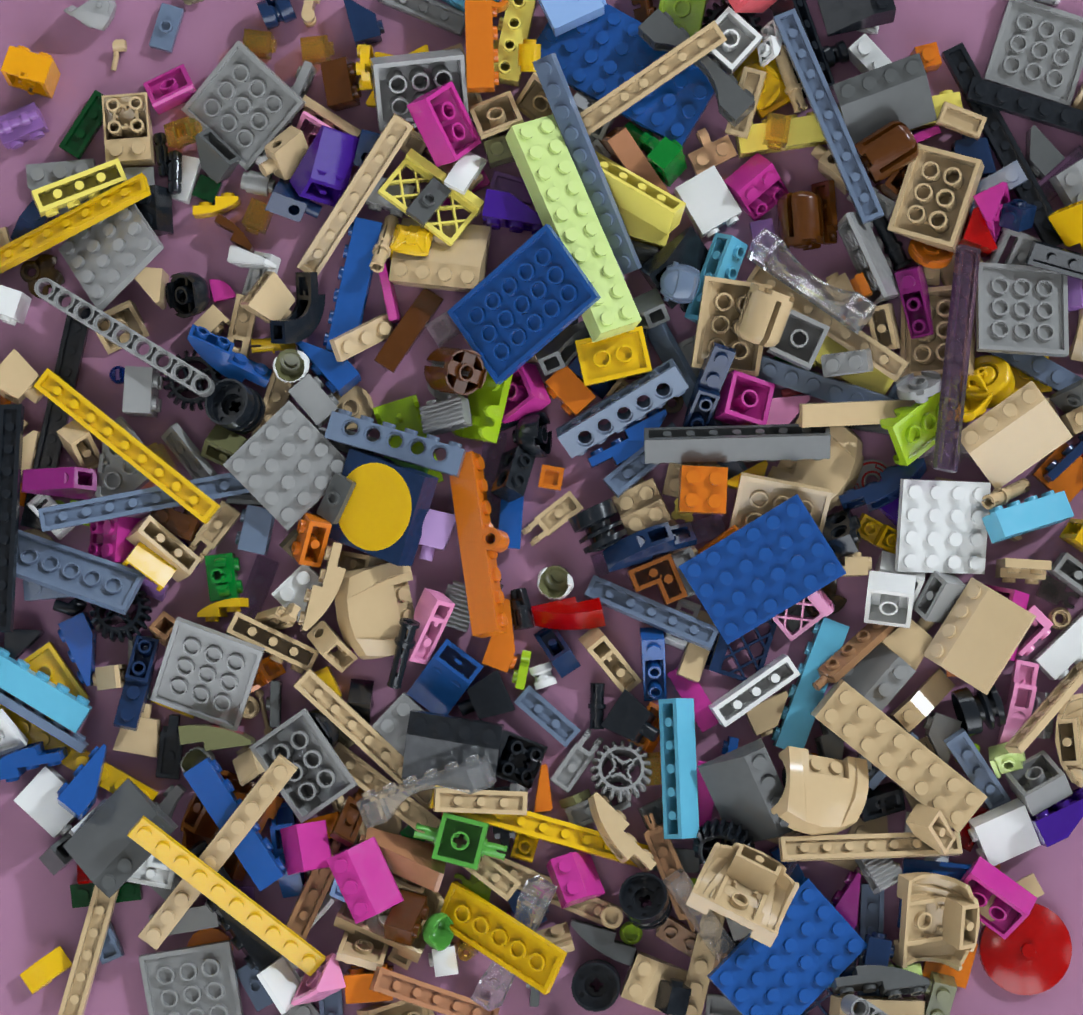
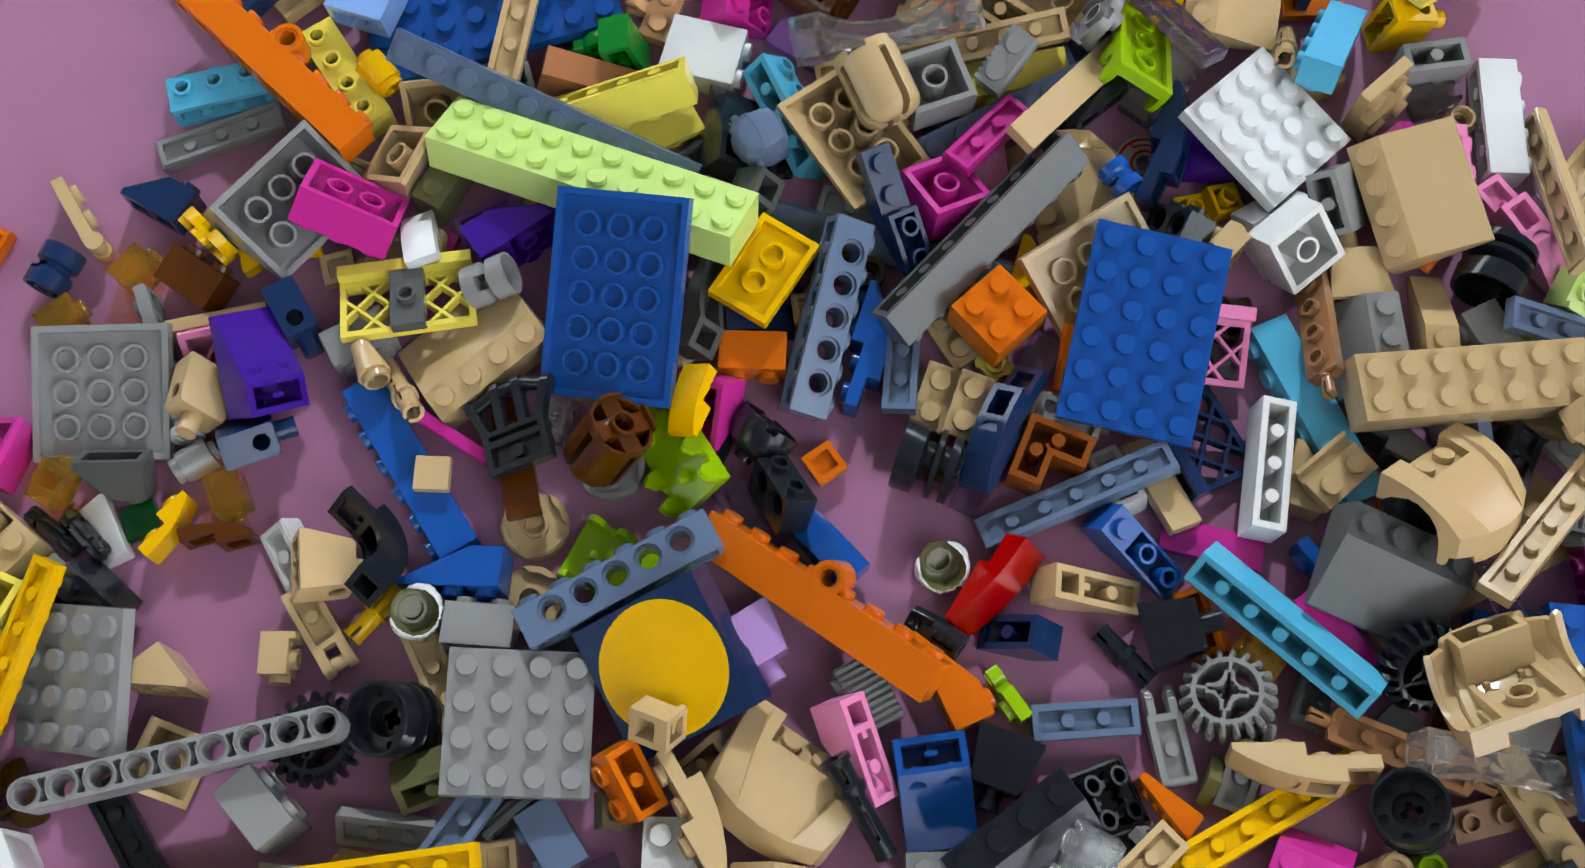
camera: 40 degrees left, 15 degrees down
clear blue hinge [109,366,125,384] -> none
black cylinder [166,272,210,318] -> none
blue slope [187,324,272,388] -> none
dark pink tile [209,279,236,303] -> none
white slope [227,245,278,270] -> none
tan plate [297,113,414,277] -> none
dark grey plate [316,473,356,524] -> none
tan plate [329,313,394,362] -> none
yellow piece [390,224,434,260] -> none
light grey brick [419,394,473,436] -> none
tan hinge [521,491,584,547] -> none
white wheel [529,662,557,690] -> none
none -> tan cone [350,339,391,390]
none -> tan tile [412,455,453,493]
none -> light grey wheel [458,252,523,309]
none -> black plate [463,373,557,480]
none -> tan tile [500,492,570,560]
none -> tan brick [627,695,688,754]
none -> yellow slope [668,363,717,437]
none -> dark pink tile [942,93,1028,178]
none -> blue wheel [1097,154,1144,198]
none -> tan plate [1291,430,1379,513]

